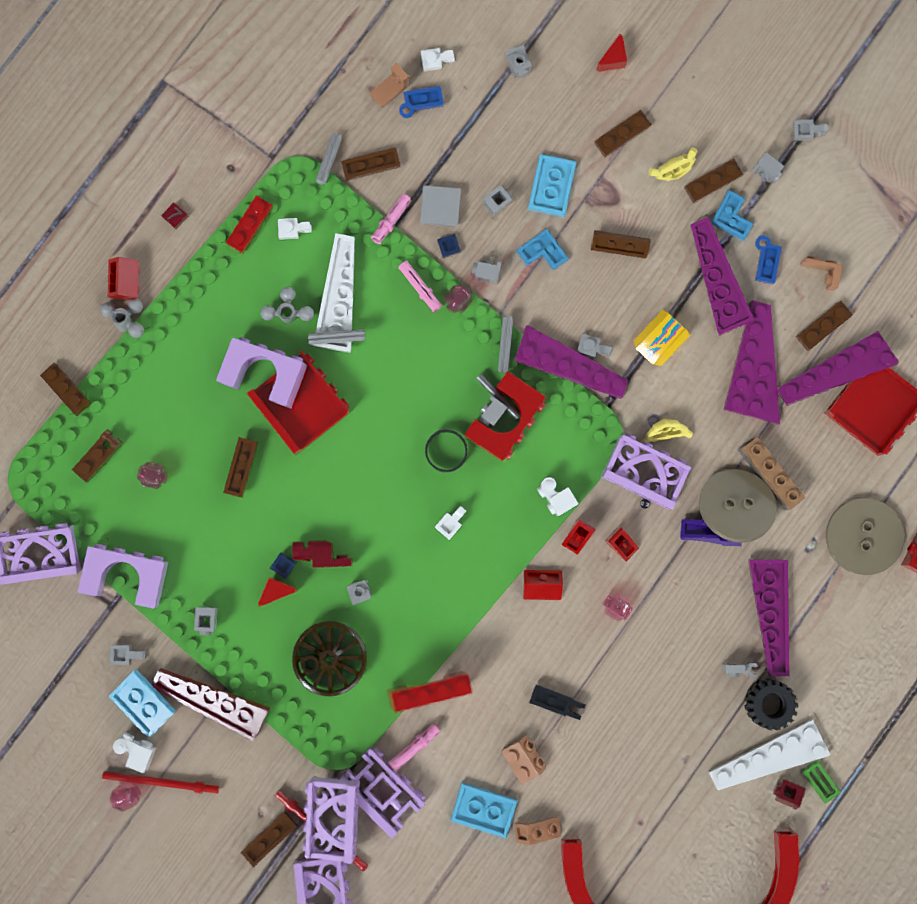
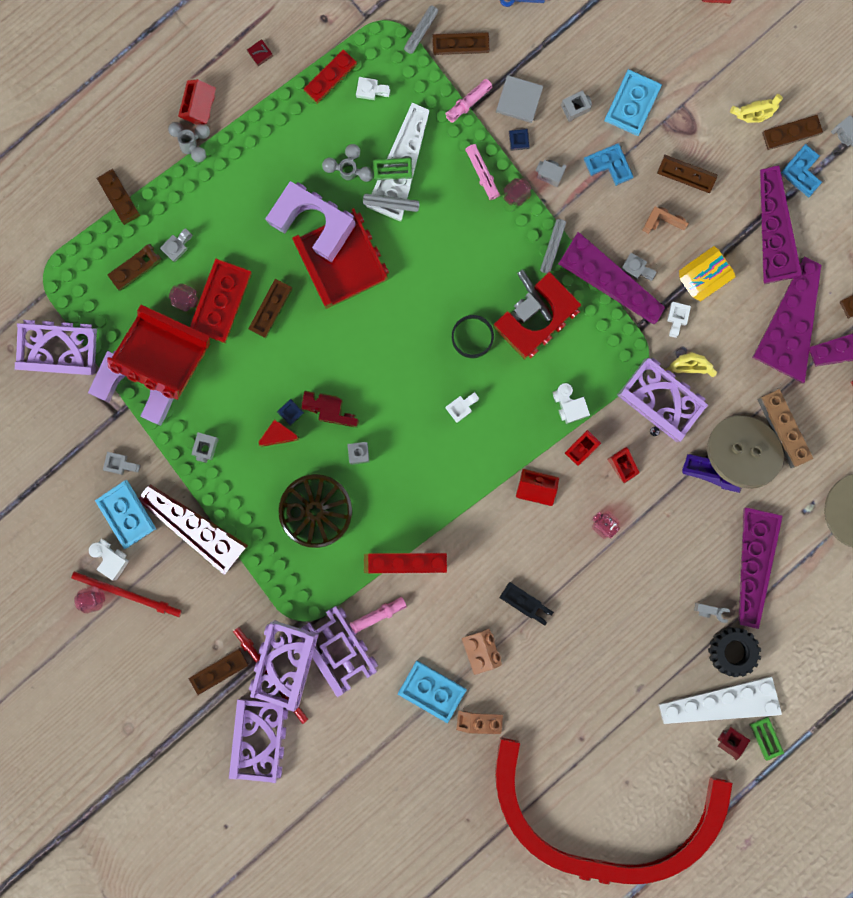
camera: 20 degrees right, 0 degrees up
reddish brown plate [594,110,652,158] -> none
blue hinge [755,235,782,285] -> none
none -> red panel [107,305,210,400]
none -> light grey plate [160,228,193,262]
none -> red plate [190,258,252,344]
none -> bright green tile [373,158,412,180]
none -> nougat bracket [642,206,689,234]
none -> white plate [667,302,691,338]

